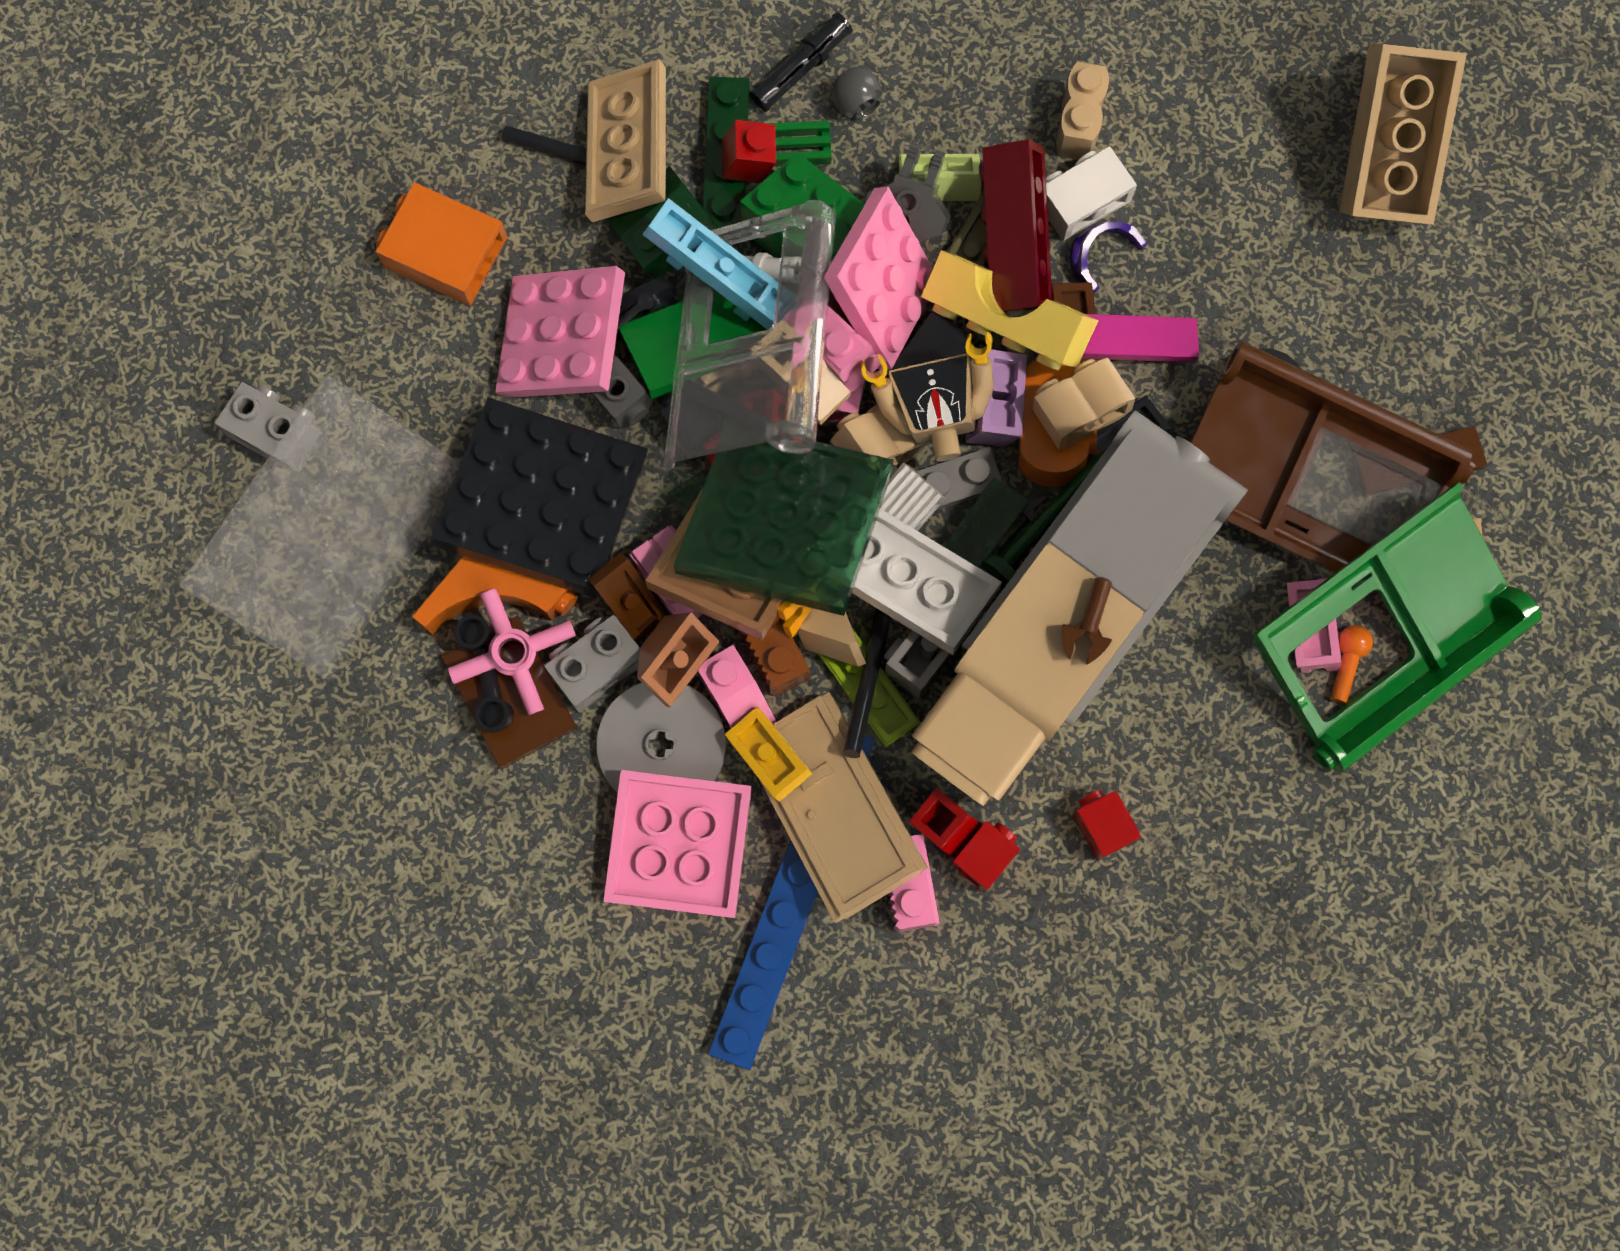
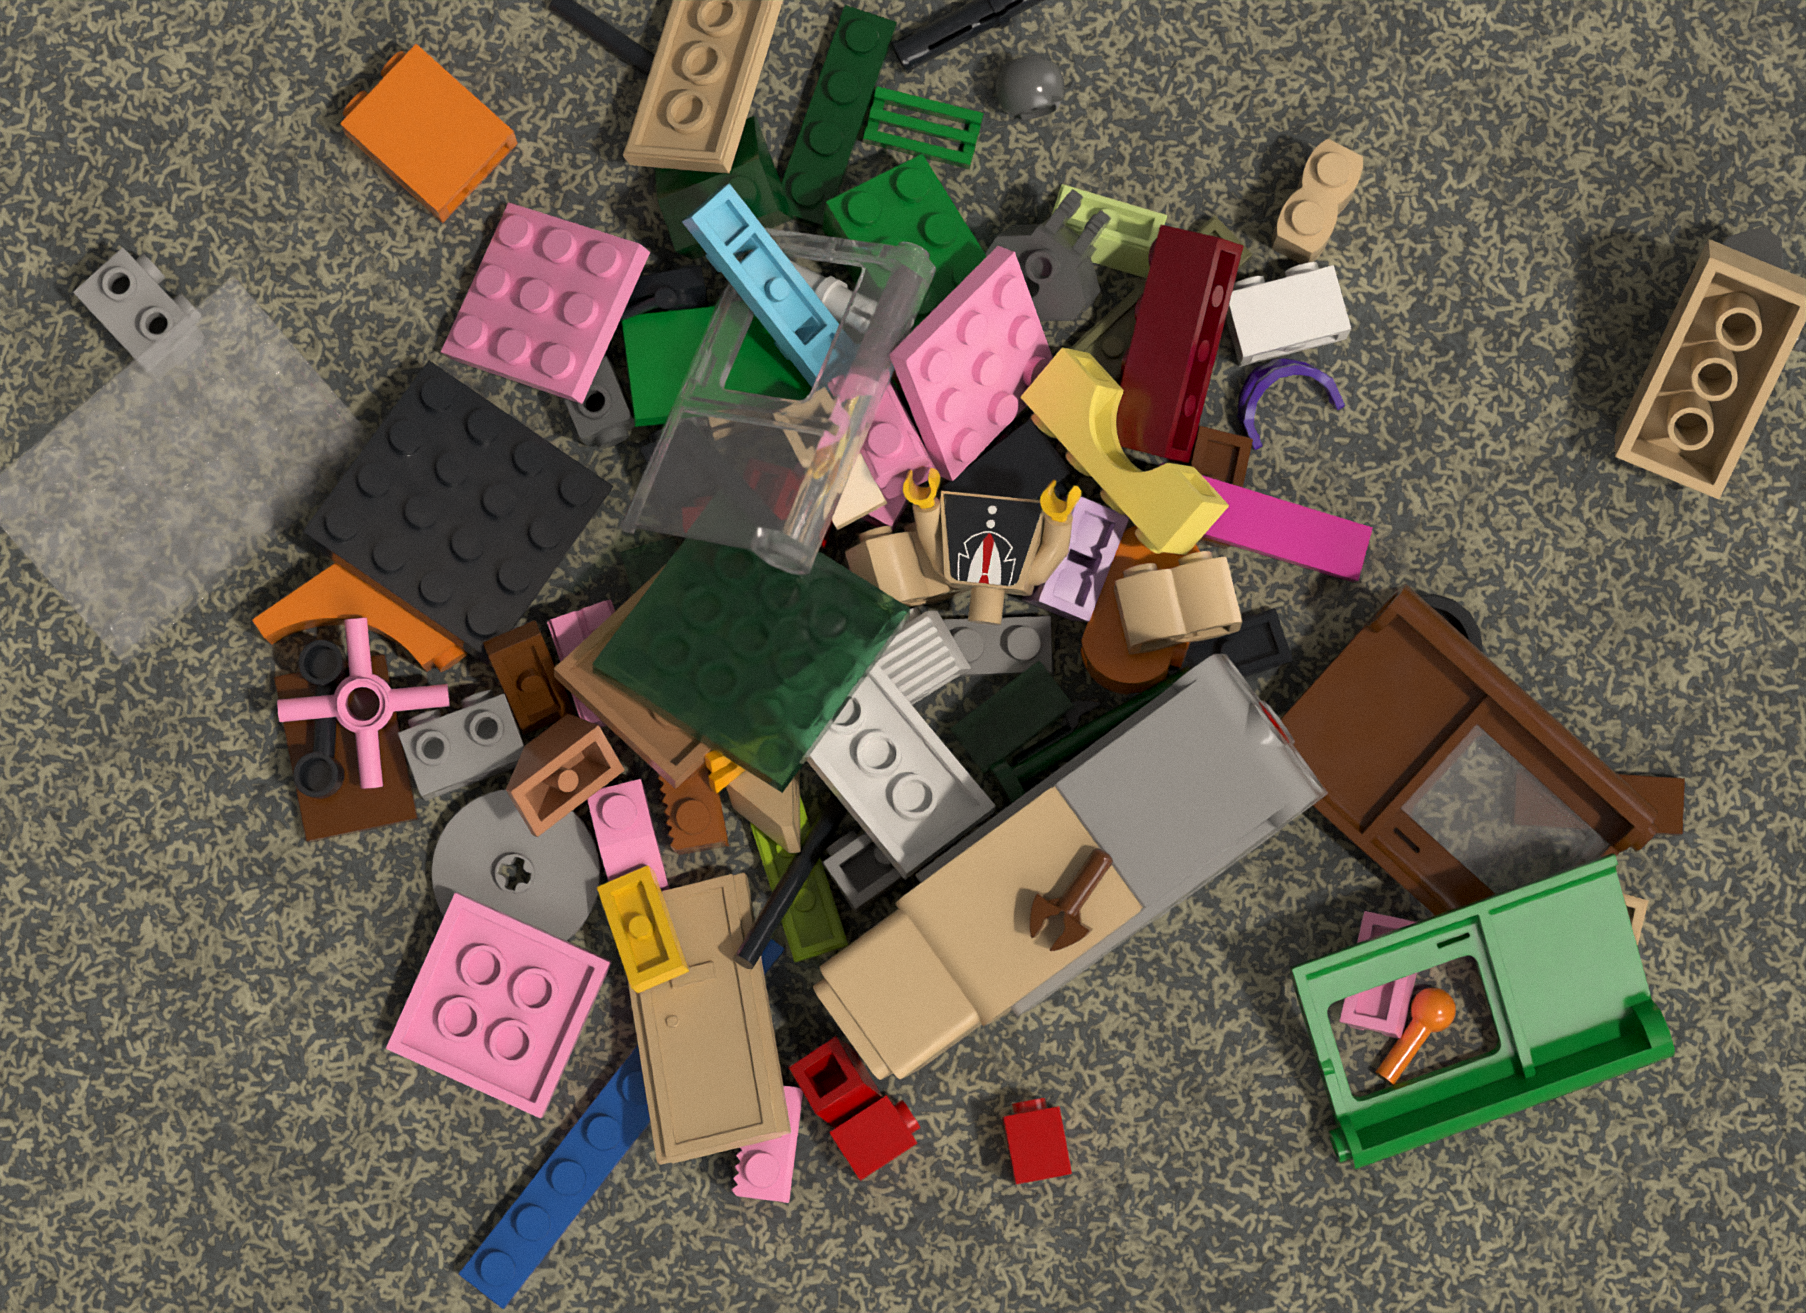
camera: 15 degrees right, 5 degrees up
red brick [722,120,776,183] -> none

